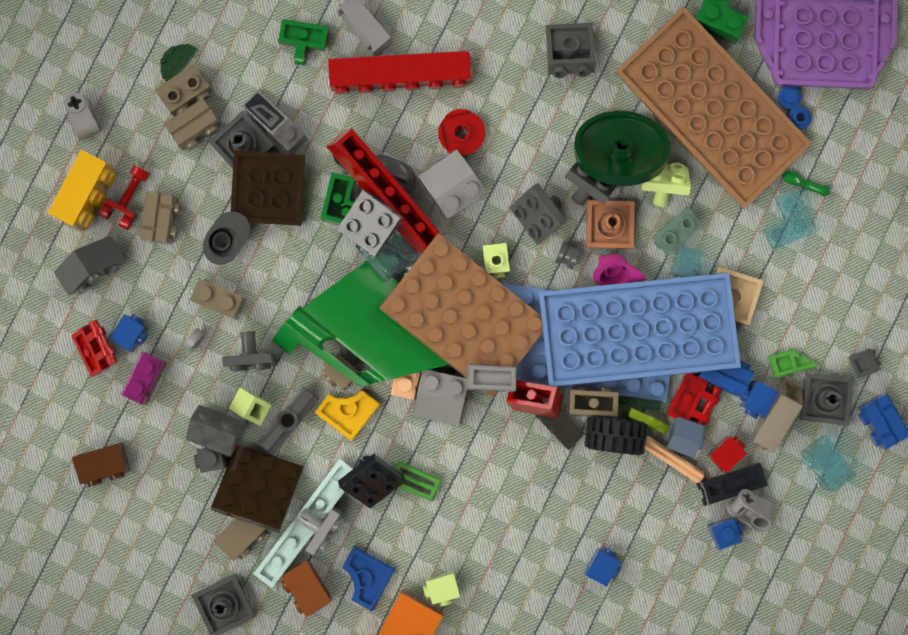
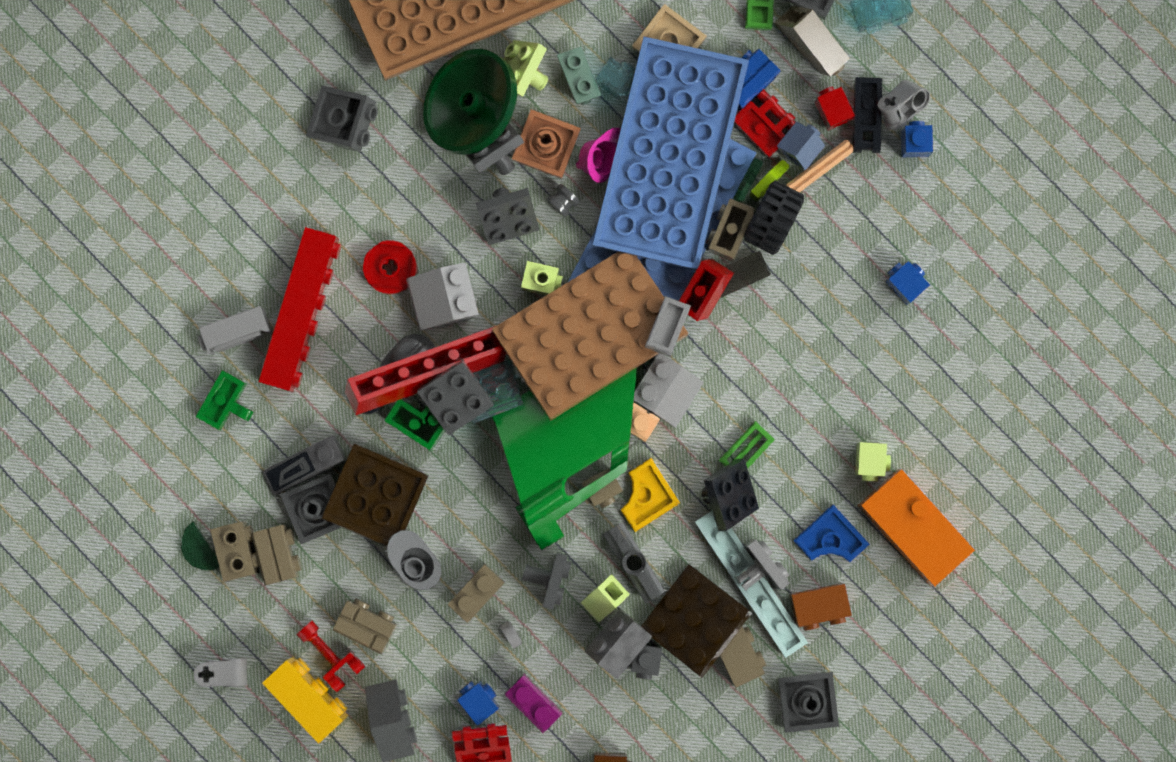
camera: 75 degrees left, 0 degrees up
blue brick [740,381,778,419] -> none

